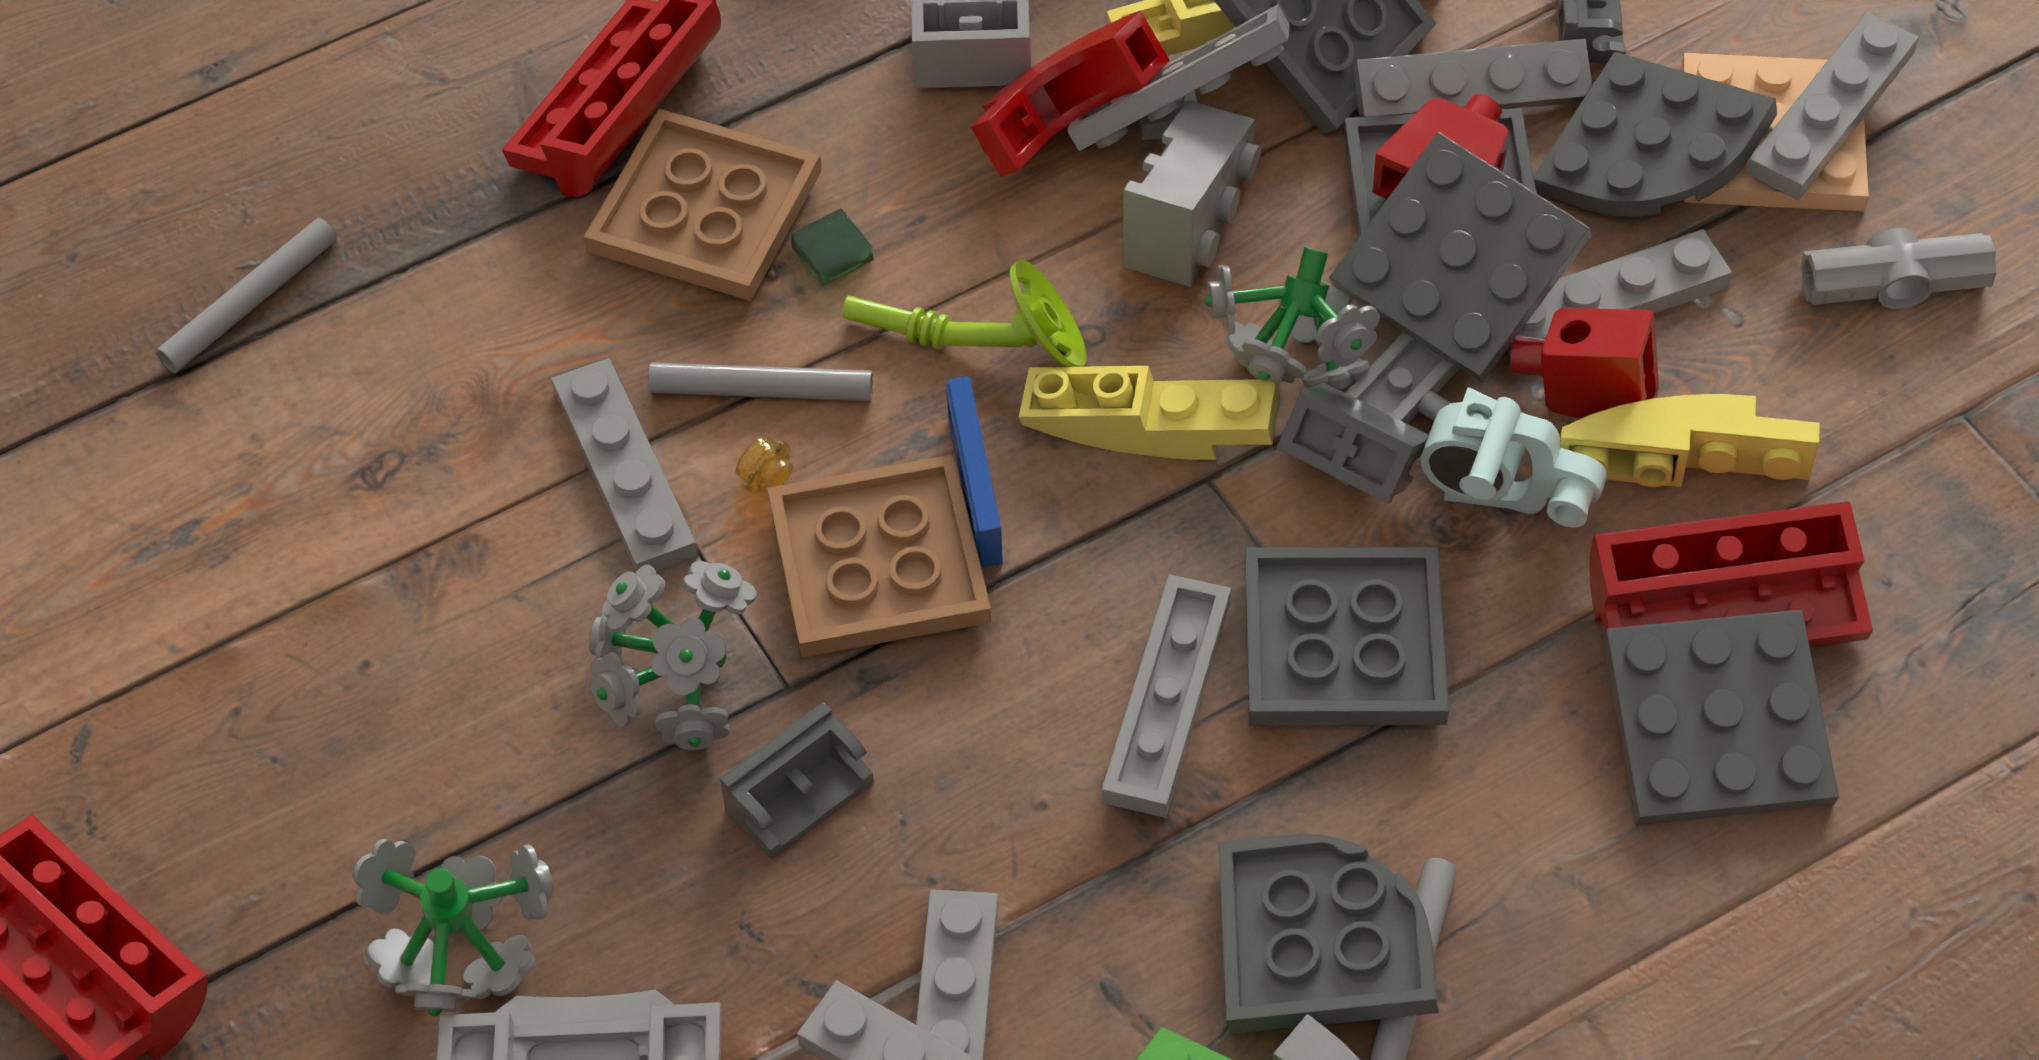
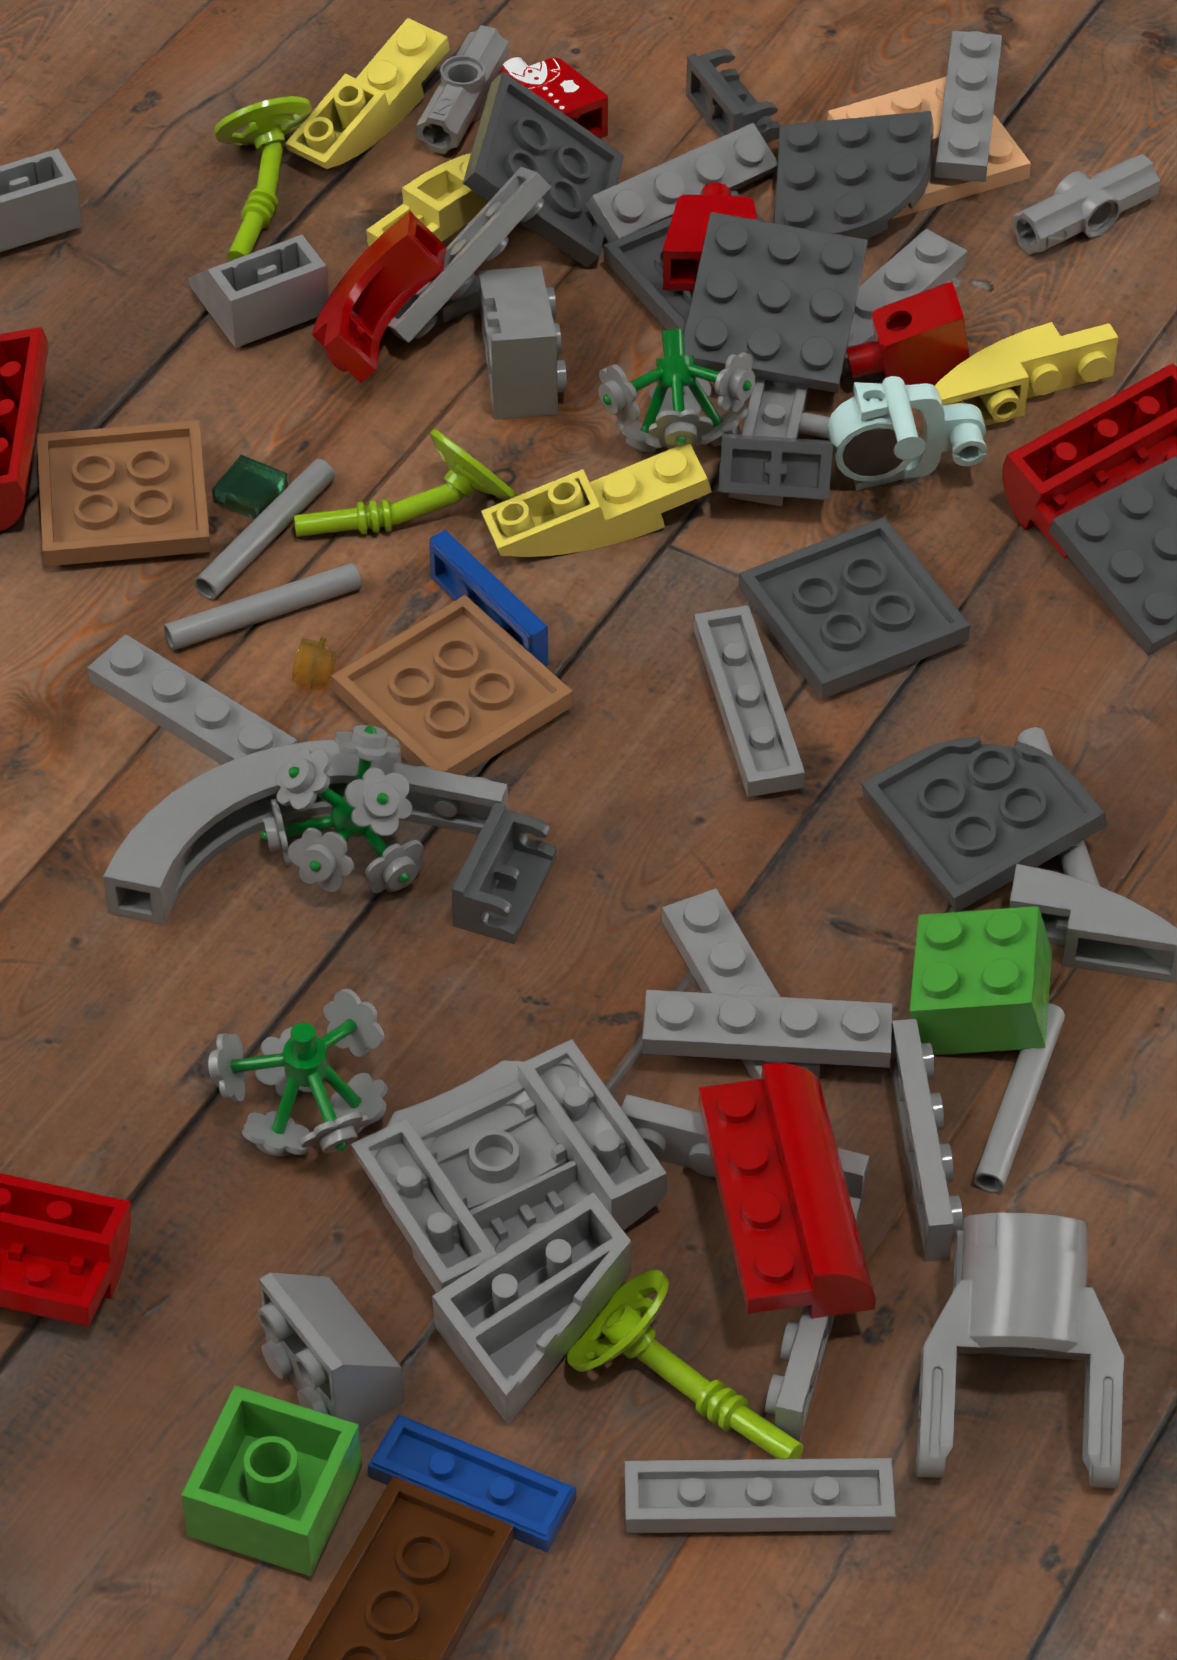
camera: 30 degrees left, 5 degrees down
none -> light grey arch [103,740,508,925]
none -> light grey piece [194,459,335,600]

